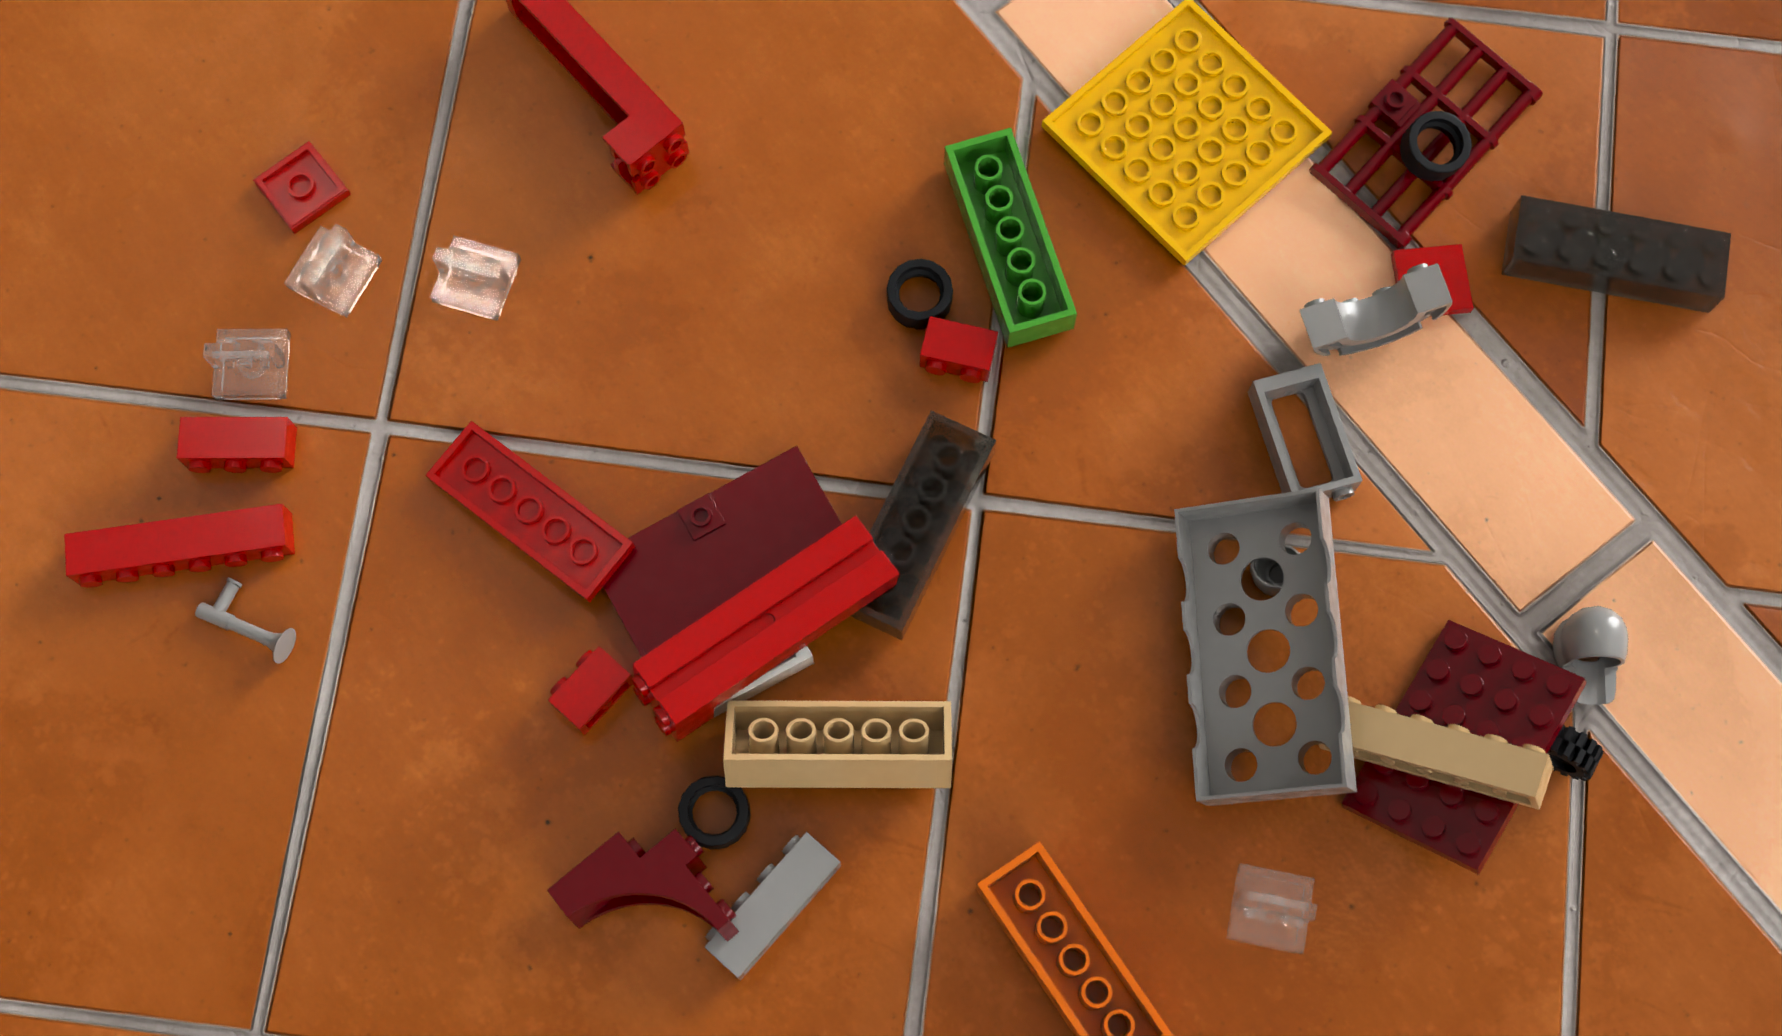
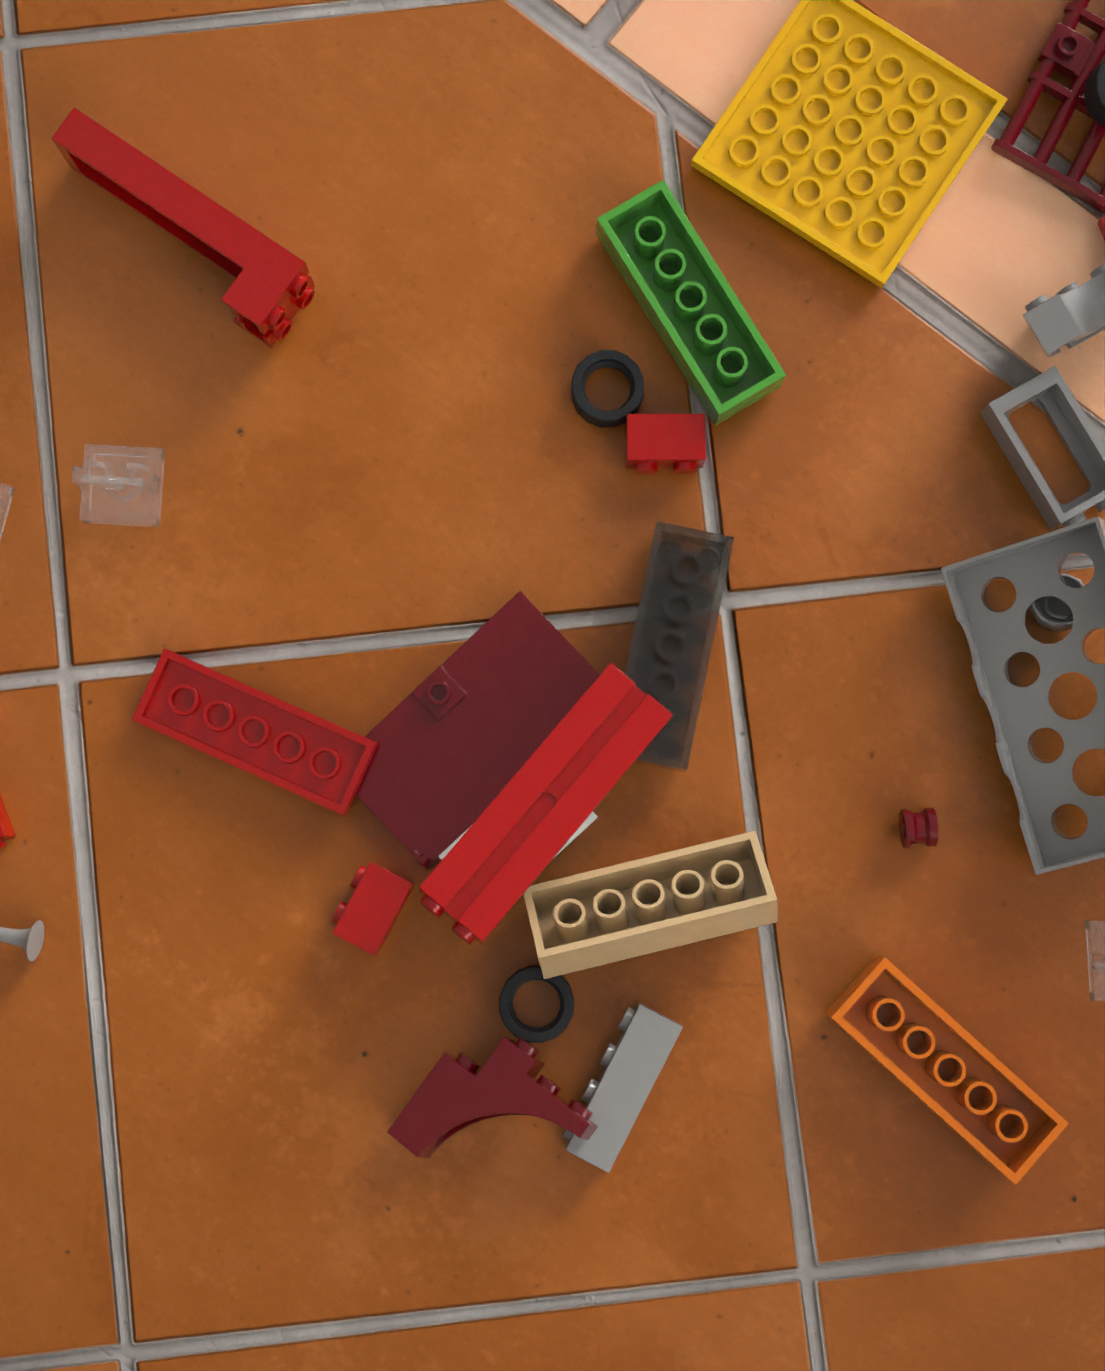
camera: 15 degrees left, 10 degrees up
none -> dark red wheel [899,807,938,848]

